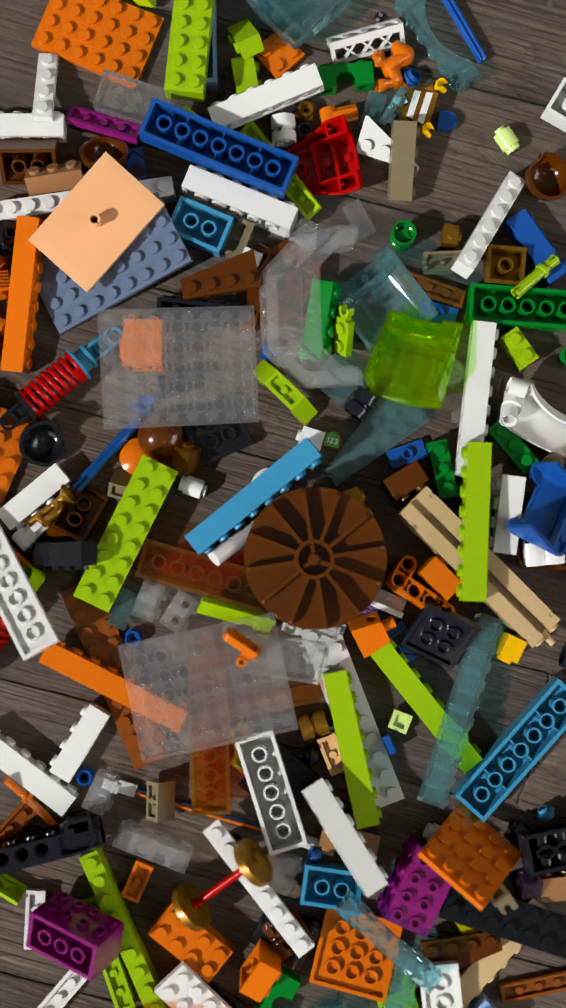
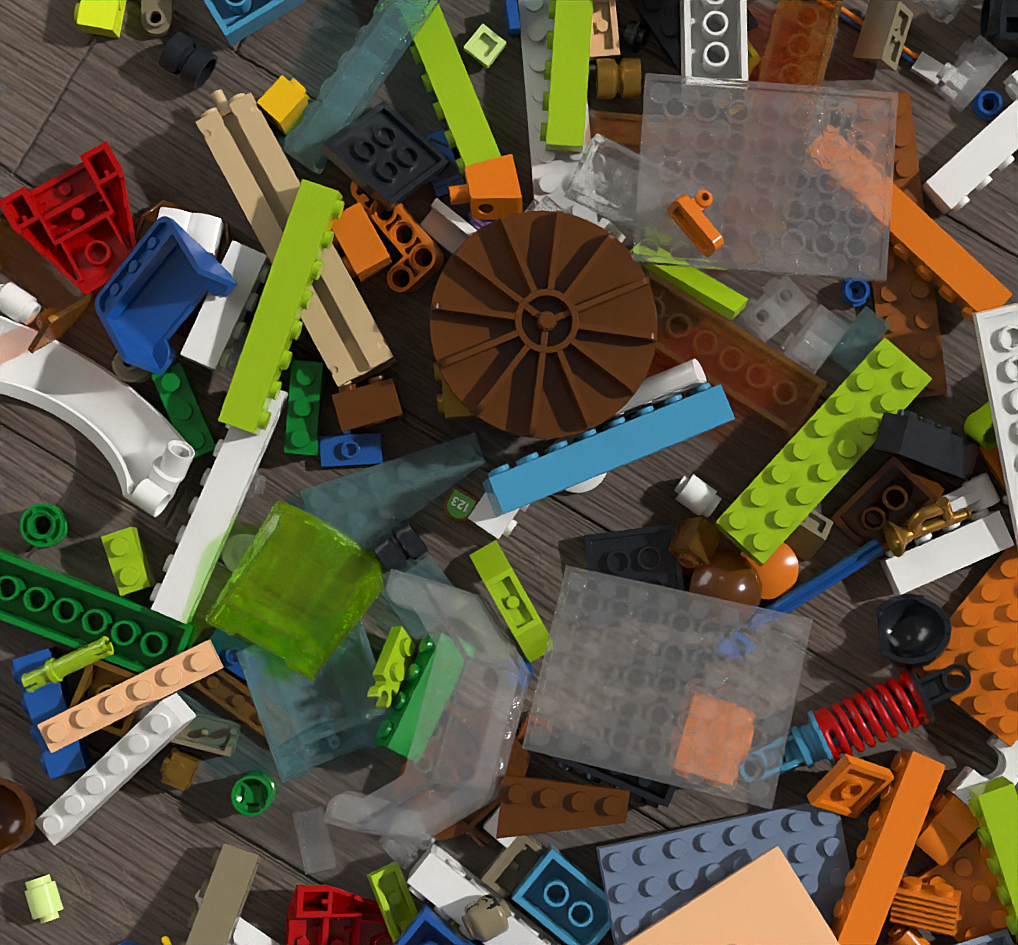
camera: 160 degrees left, 0 degrees up
none -> light nougat plate [37,639,224,753]
none -> dark tan head [461,894,512,943]
none -> orange plate [806,754,894,819]

